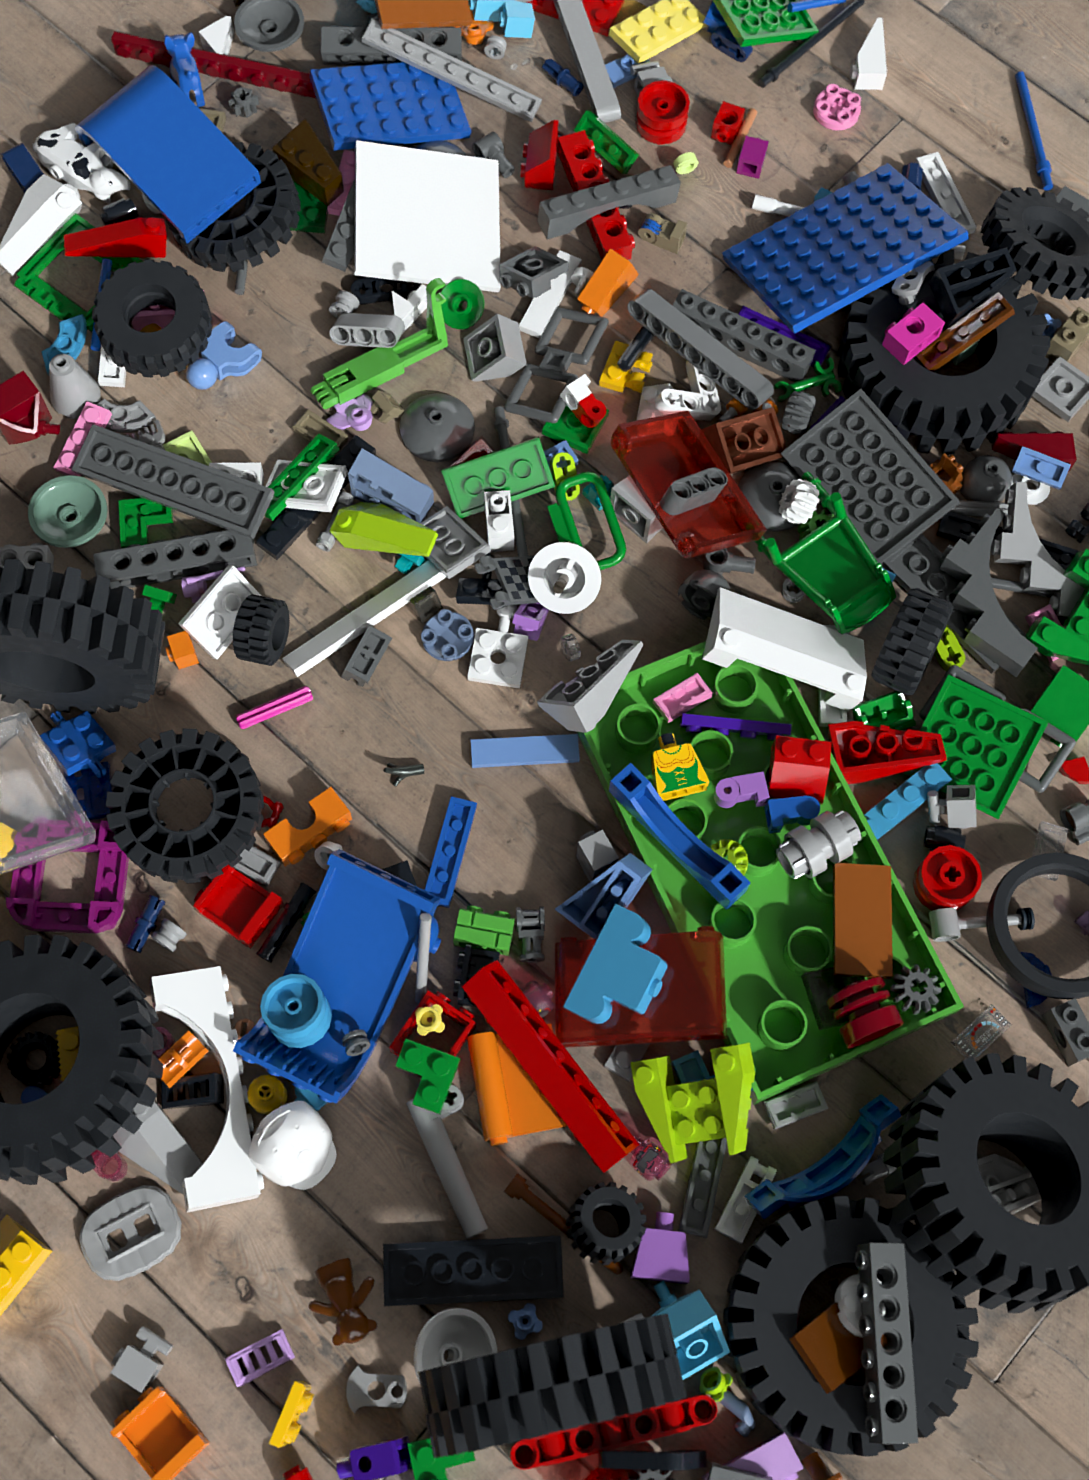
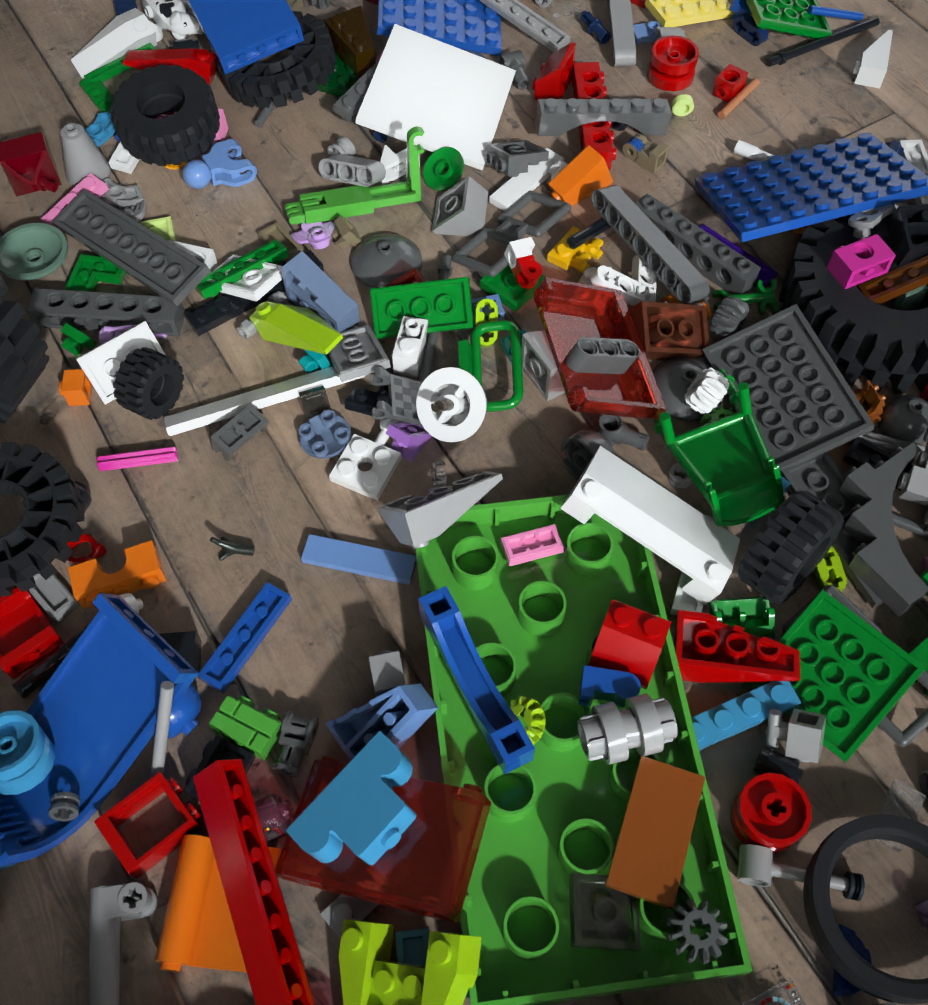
camera: 20 degrees right, 10 degrees down
black beam [351,277,422,305] -> none
green plate [395,1039,461,1115] -> none
light yellow plate [415,1004,445,1036] -> none
green plate [574,110,639,174] -> none
torso [651,733,709,801] -> none
dark purple plate [680,713,792,741] -> none
medium lavender leg [714,772,770,808] -> none
magenta brick [736,136,769,179] -> none
bright pink tile [813,84,861,130] -> none
dark red wheel [826,977,904,1048] -> none

